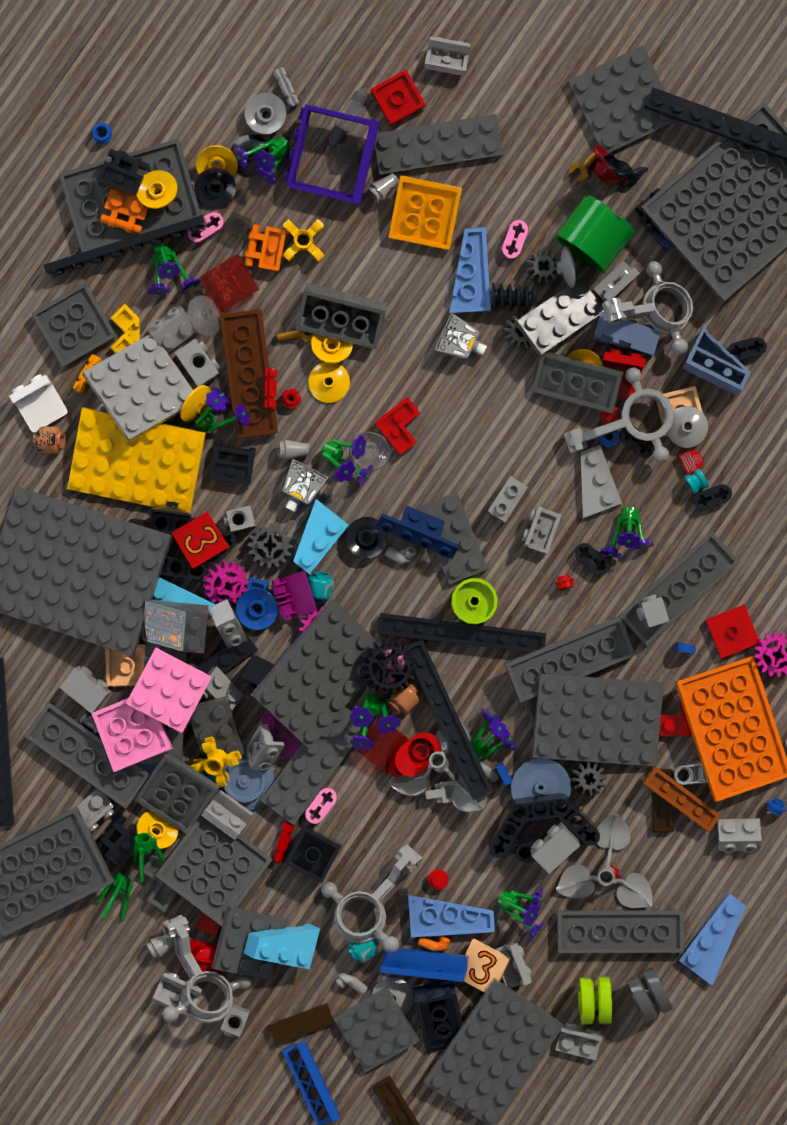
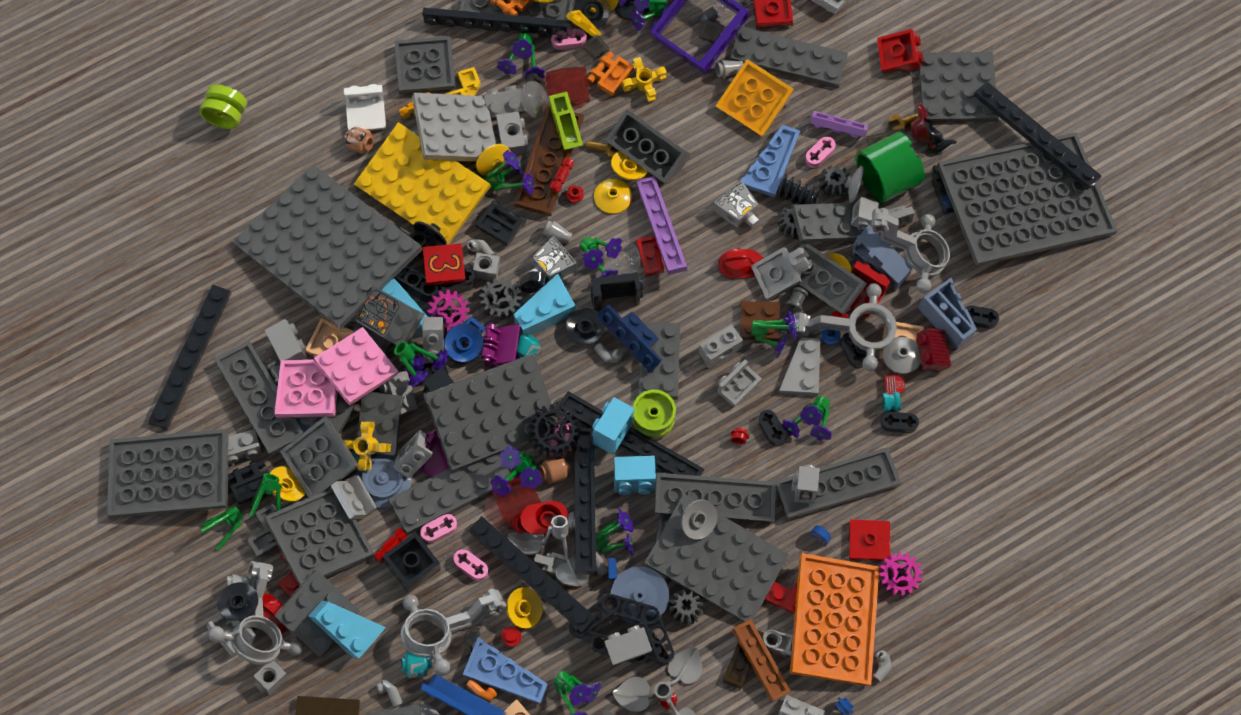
camera: 15 degrees right, 20 degrees down
none -> black dish [217,582,259,621]
none -> plant [394,341,448,387]
none -> bright pink beam [454,549,488,581]
none -> light grey arm [466,239,495,255]
none -> black plate [468,516,597,634]
none -> yellow dish [507,587,543,628]
none -> black beam [519,271,546,293]
none -> lime slope [548,92,583,150]
none -> yellow tile [565,10,602,39]
none -> black panel [590,272,644,311]
none -> medium azure brick [591,397,635,455]
none -> medium azure brick [613,456,656,495]
none -> medium lavender plate [636,176,687,275]
none -> light grey dish [681,500,717,539]
none -> red piece [718,248,763,279]
none -> reddish brown plate [740,301,780,341]
none -> light grey plate [751,247,812,300]
none -> green plant [751,311,798,358]
none -> dark grey bush [785,287,809,312]
none -> medium lavender plate [810,111,868,138]
none -> light grey brick [851,197,879,230]
none -> red plate [877,29,924,74]
none -> dark red brick [916,328,952,372]

